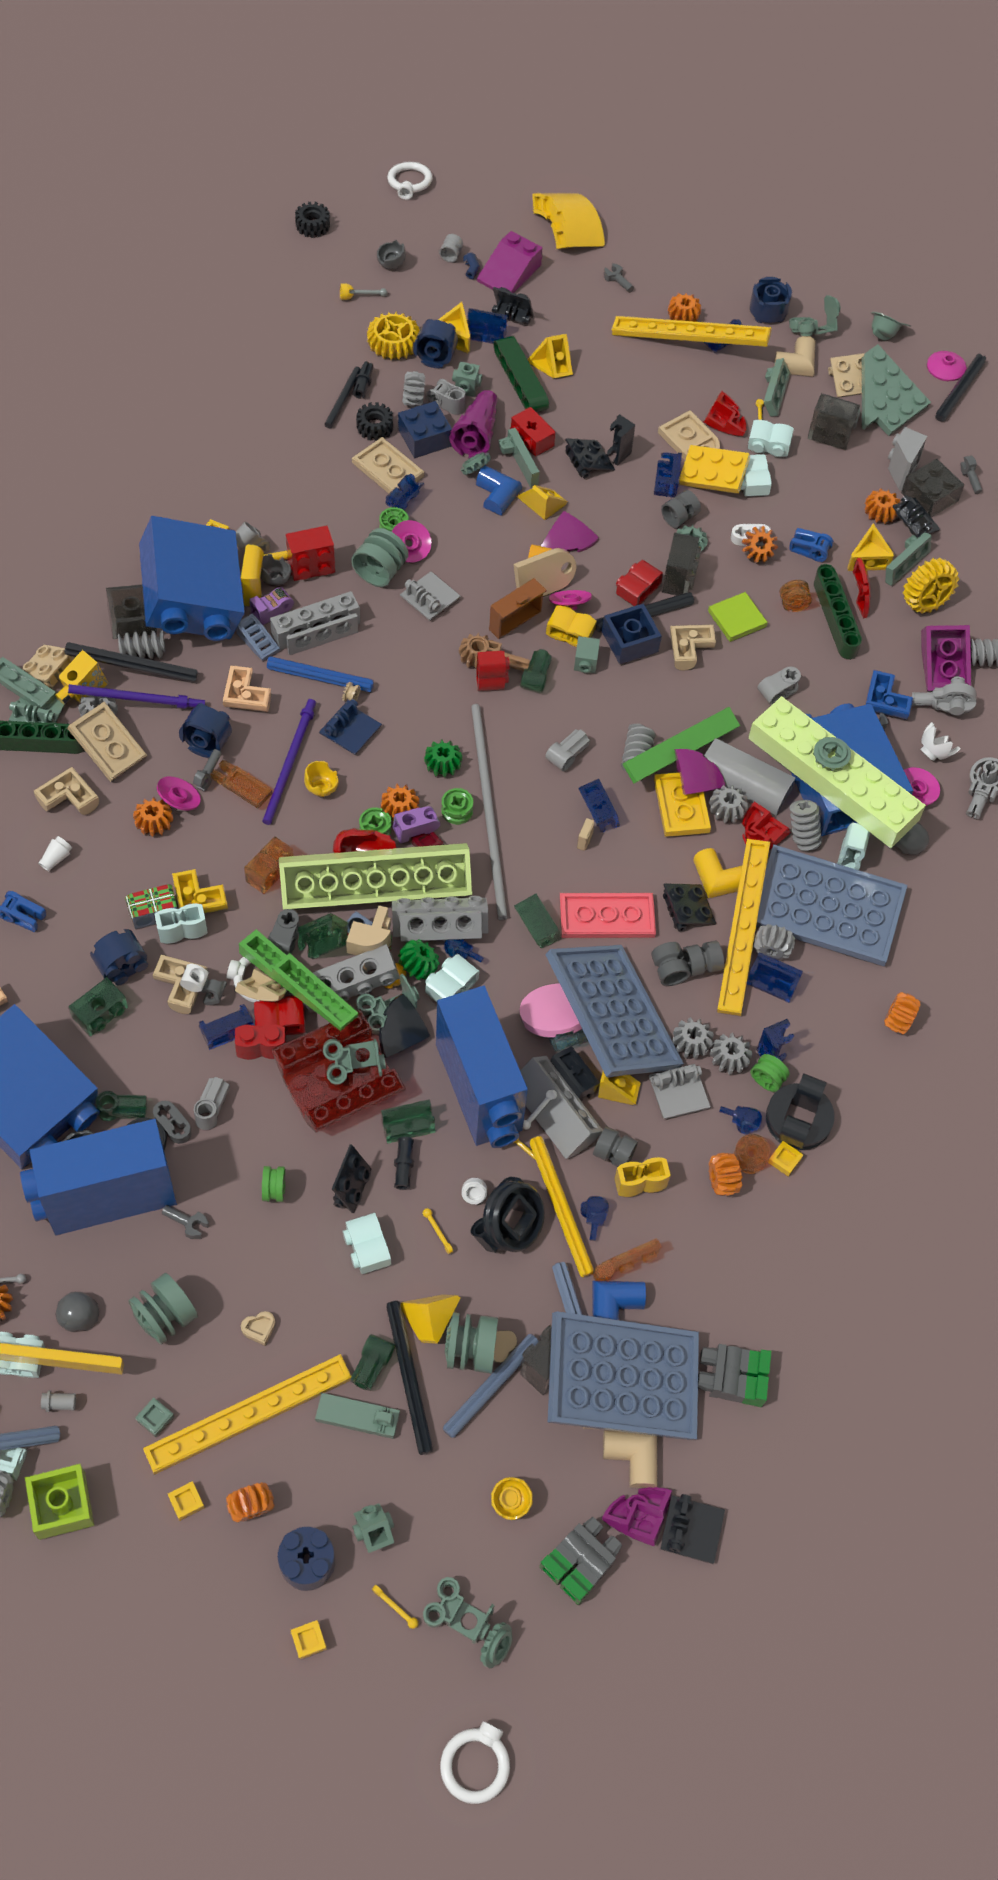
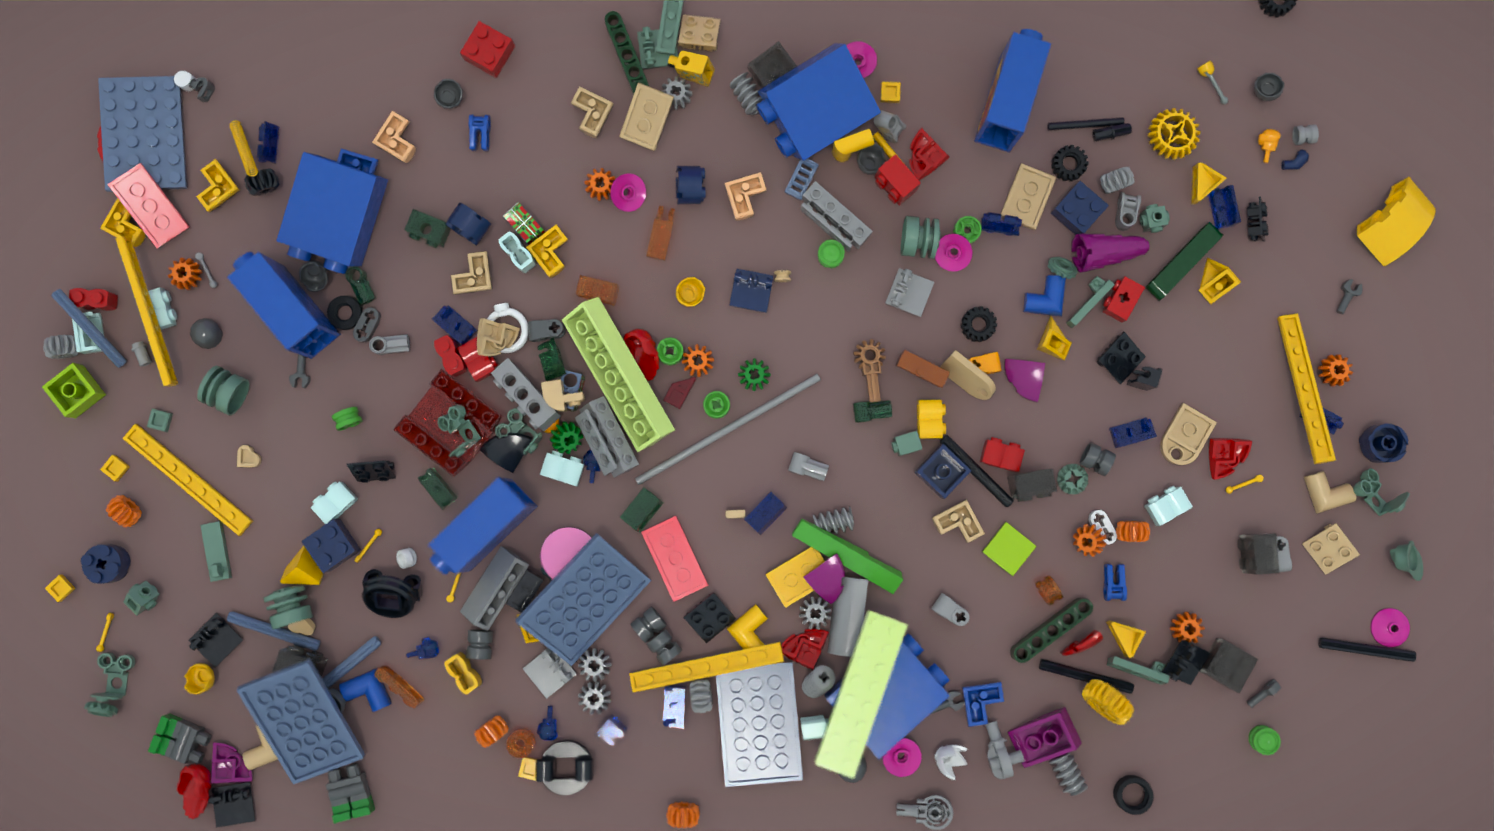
camera: 70 degrees right, 25 degrees up
white cone [38,836,72,872] -> none
black axle [65,642,198,682] -> none
dark purple bar [68,684,205,709] -> none
leg [180,964,227,1005] -> none
dark grey bar [193,749,222,791] -> none
bright green slope [239,929,358,1031] -> none
medium lavender leg [250,588,294,625] -> none
dark purple bar [262,699,316,825] -> none
blue axle [267,656,374,692] -> none
clear green piece [350,1334,395,1391] -> none
black axle [386,1301,433,1455] -> none
white piece [387,162,432,200] -> none
medium lavender leg [393,806,440,844] -> none
black pin [394,1137,414,1190] -> none
dark blue brick [413,319,458,368] -> none
white piece [440,1722,510,1804] -> none
red brick [476,651,510,691] -> none
magenta slope [477,231,543,293] -> none
white hinge [523,1090,557,1130] -> none
yellow axle [530,1136,594,1277] -> none
dark pink dish [549,590,592,610] -> none
yellow plate [679,445,750,494] -> none
light aqua brick [748,420,794,457] -> none
bright green wheel [750,1054,790,1092] -> none
sand green hinge [764,358,790,417] -> none
sand green gear [813,737,851,771] -> none
sand green wing [862,344,931,436] -> none
light grey slope [888,427,927,492] -> none
none -> red hair [176,764,212,819]
none -> black hinge [188,613,243,668]
none -> dark blue brick [301,519,361,573]
none -> bright green wheel [817,240,845,268]
none -> red brick [909,128,949,180]
none -> black tyre [961,306,997,342]
none -> blue brick [974,29,1051,152]
none -> black axle [1039,659,1134,694]
none -> orange gear [1116,521,1150,542]
none -> light orange piece [1258,129,1281,163]

